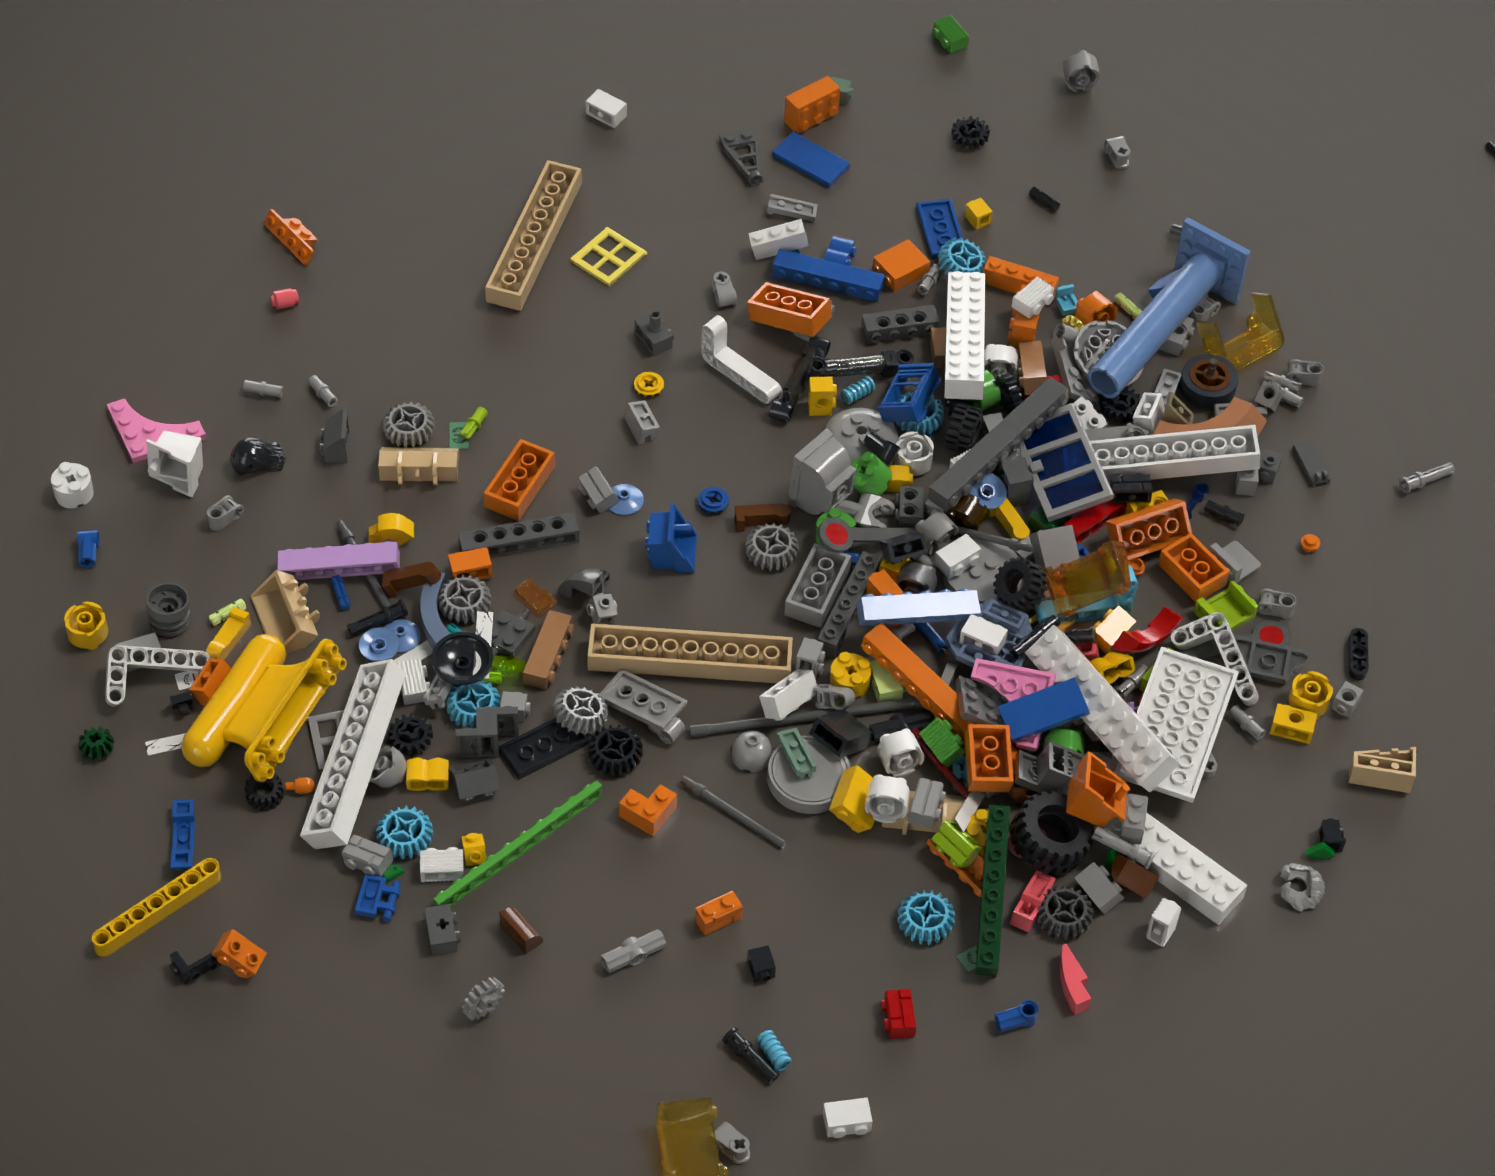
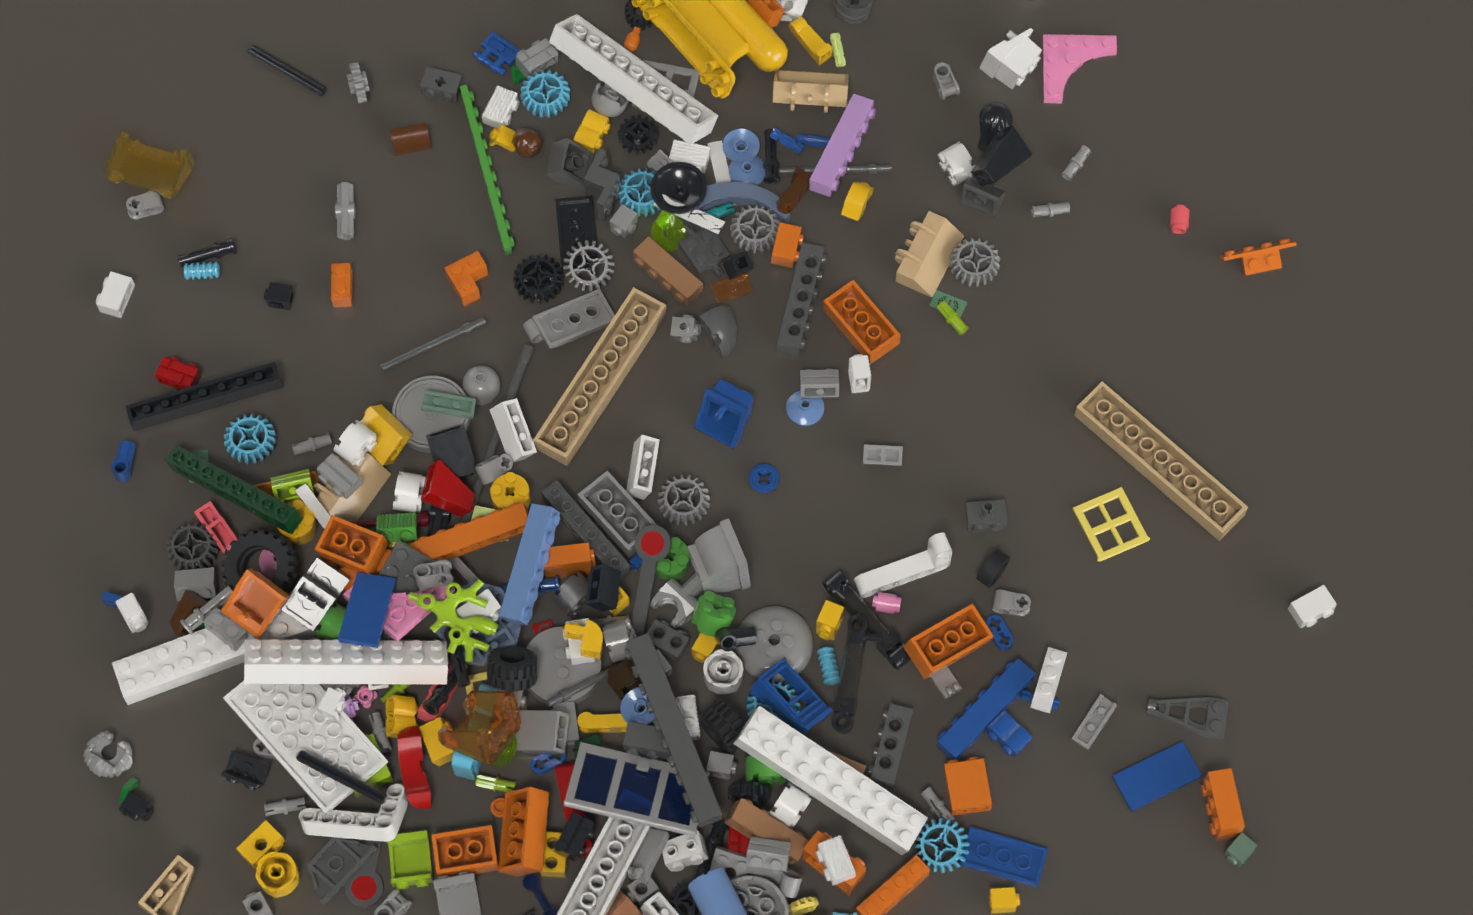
camera: 120 degrees right, 15 degrees up
yellow gear [634,372,664,397] -> none
reddish brown leg [734,503,791,532] -> none
light grey brick [796,637,826,680] -> none
coral slope [1059,944,1091,1015] -> none
none -> blue tile [101,591,122,609]
none -> black brick [125,362,283,431]
none -> black bracket [221,750,271,790]
none -> black axle [248,45,326,96]
none -> light grey pin [291,433,332,456]
none -> black axle [297,750,387,804]
none -> white brick [318,687,346,722]
none -> lime plant [408,579,499,662]
none -> light grey piece [413,560,453,590]
none -> red slope [421,460,474,518]
none -> reddish brown hair [512,127,542,158]
none -> yellow brick [564,620,603,659]
none -> white brick [626,435,660,500]
none -> black brick [722,251,753,280]
none -> light grey brick [746,837,791,872]
none -> blue axle [770,128,804,154]
none -> white brick [848,354,872,393]
none -> bright pink brick [872,592,901,614]
none -> white brick [937,141,975,186]
none -> black slope [971,126,1032,186]
none -> black tyre [976,549,1010,588]
none -> blue beam [986,615,1014,651]

